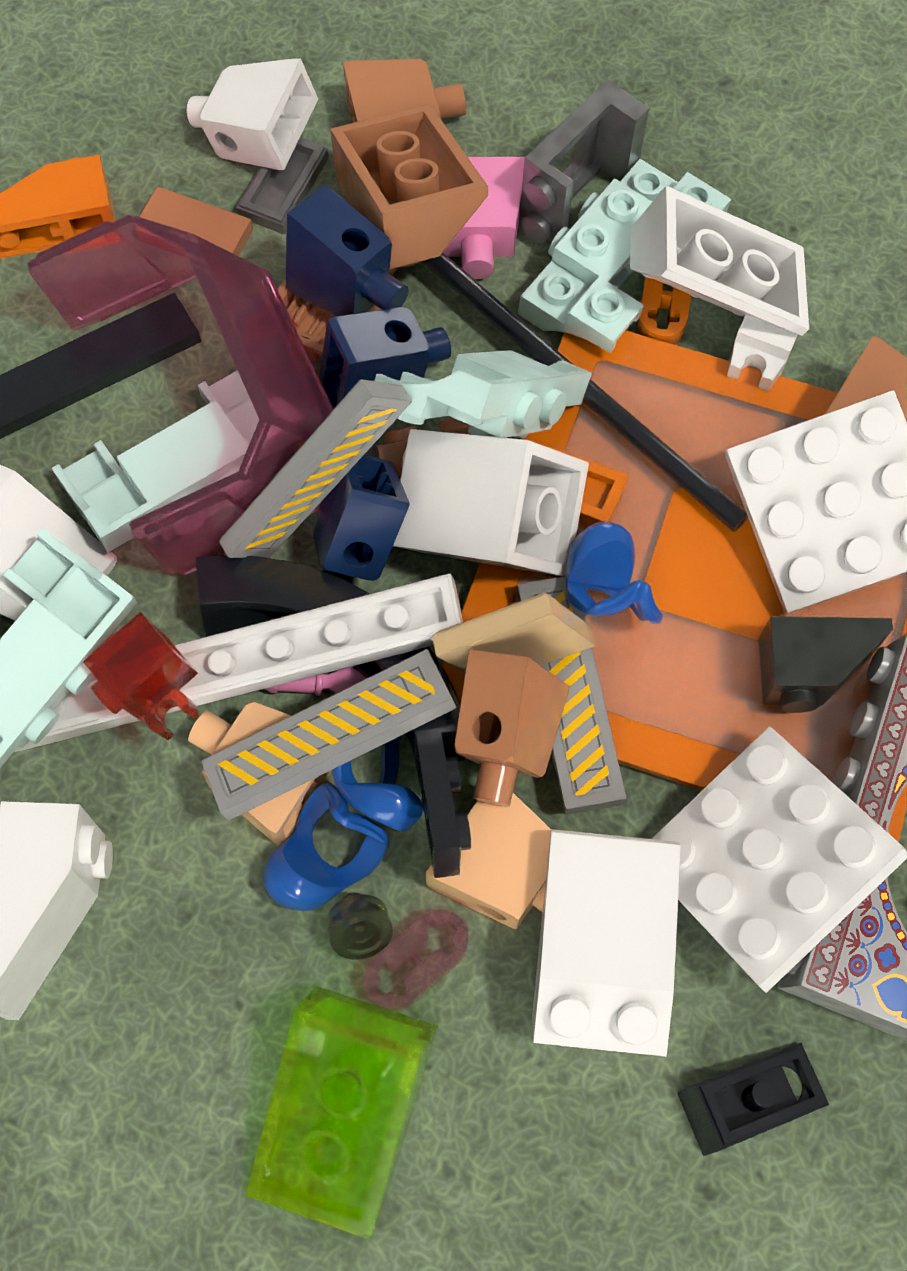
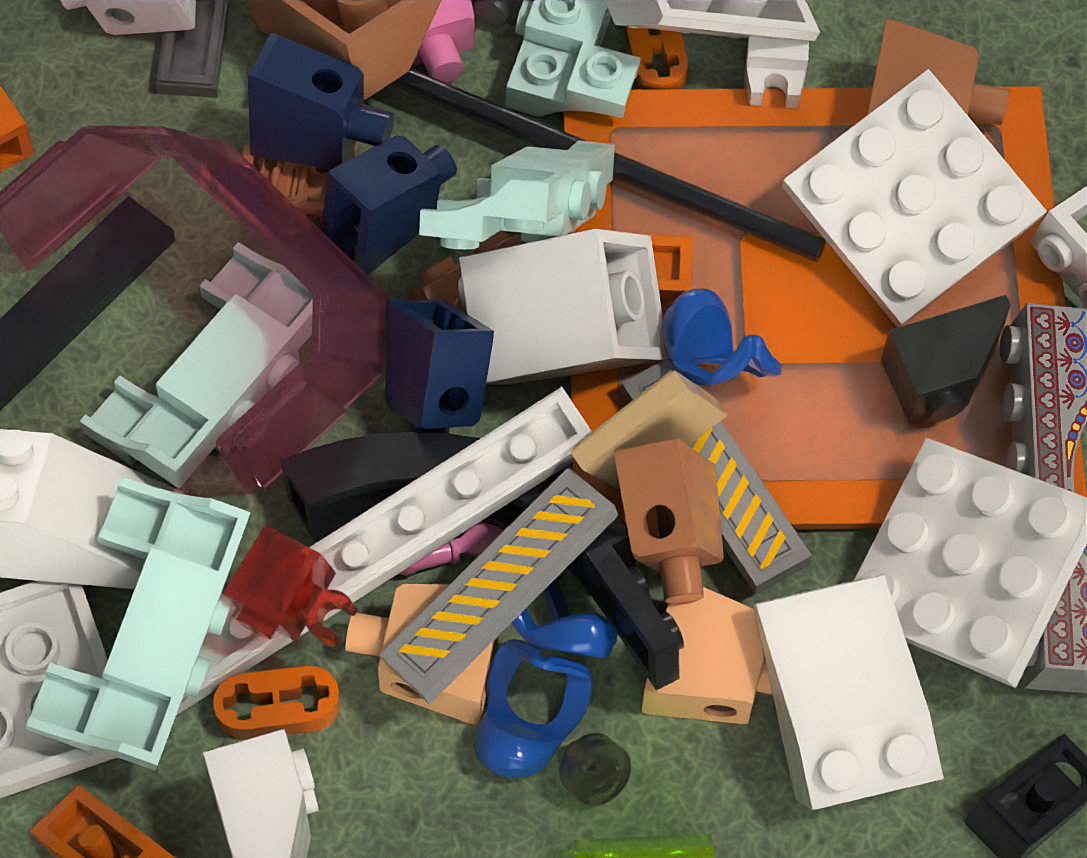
camera: 20 degrees left, 5 degrees down
nougat tile [134,186,253,270] -> none
light grey tile [219,379,412,558] -> none
beam [363,909,469,1013] -> none
none -> orange beam [213,666,341,740]

